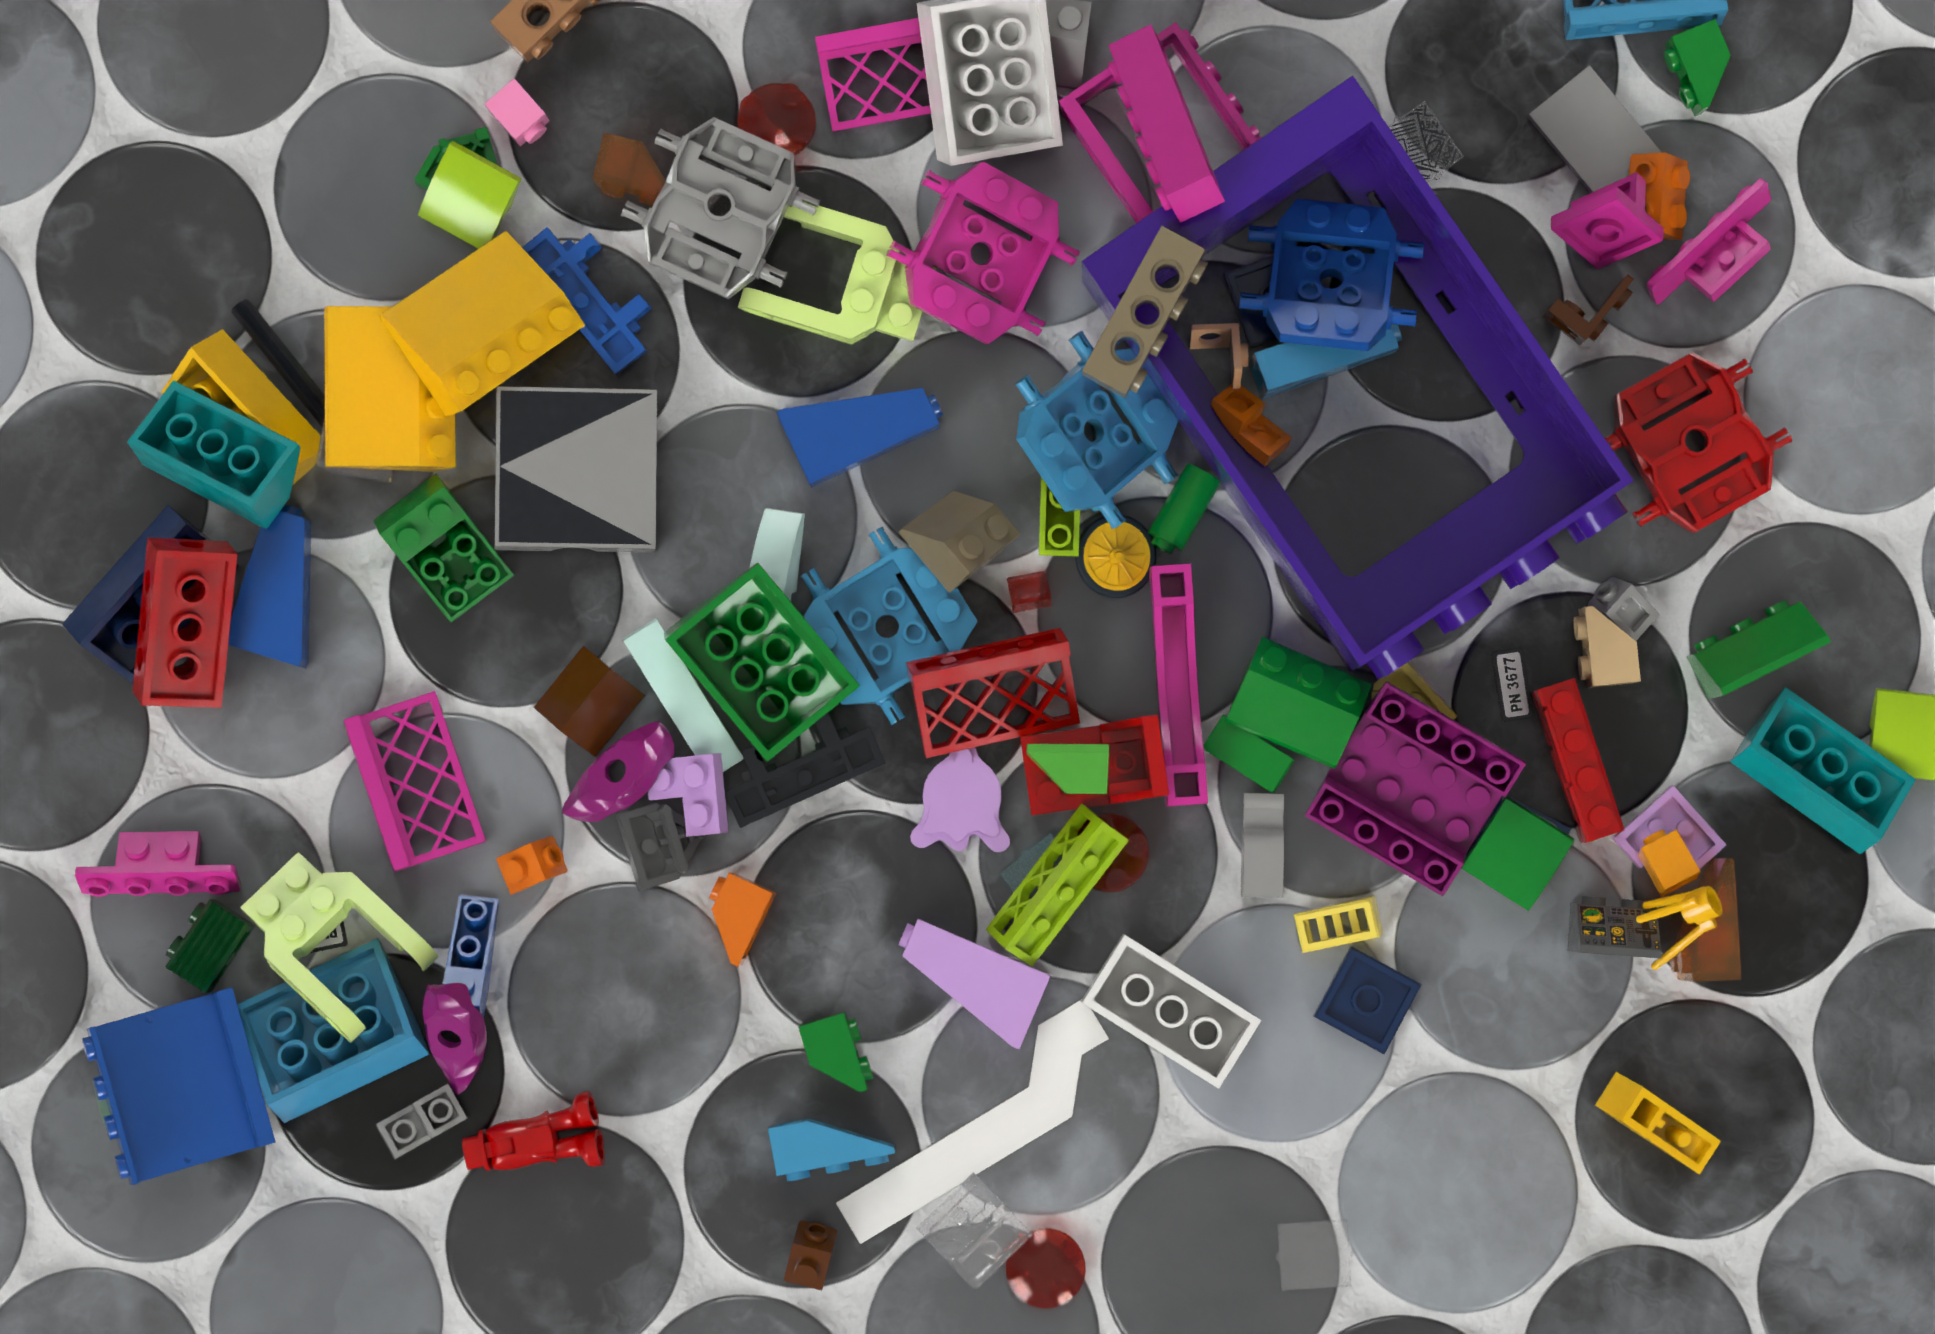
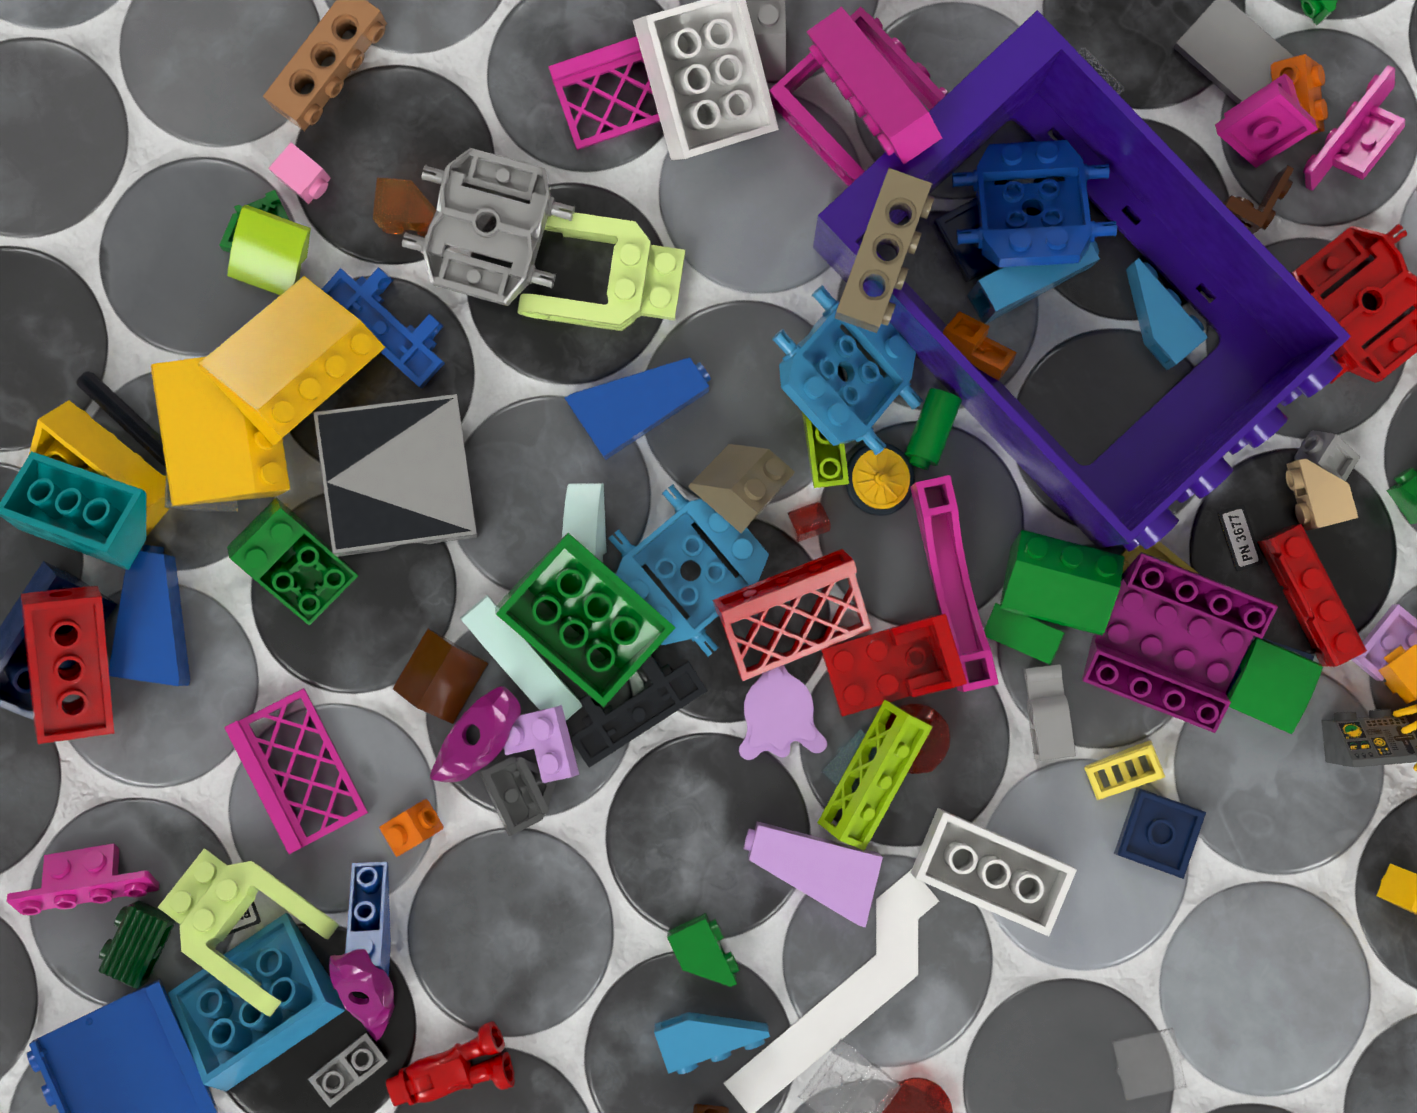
camera: 10 degrees left, 0 degrees up
orange slope [709,873,777,967] -> none
clear red dish [737,83,816,156] -> none
dark pink piece [886,161,1080,344] -> none
bright green slope [1026,744,1109,794] -> none
light nougat bracket [1190,323,1248,389] -> none
none -> dark azure slope [1126,258,1208,370]

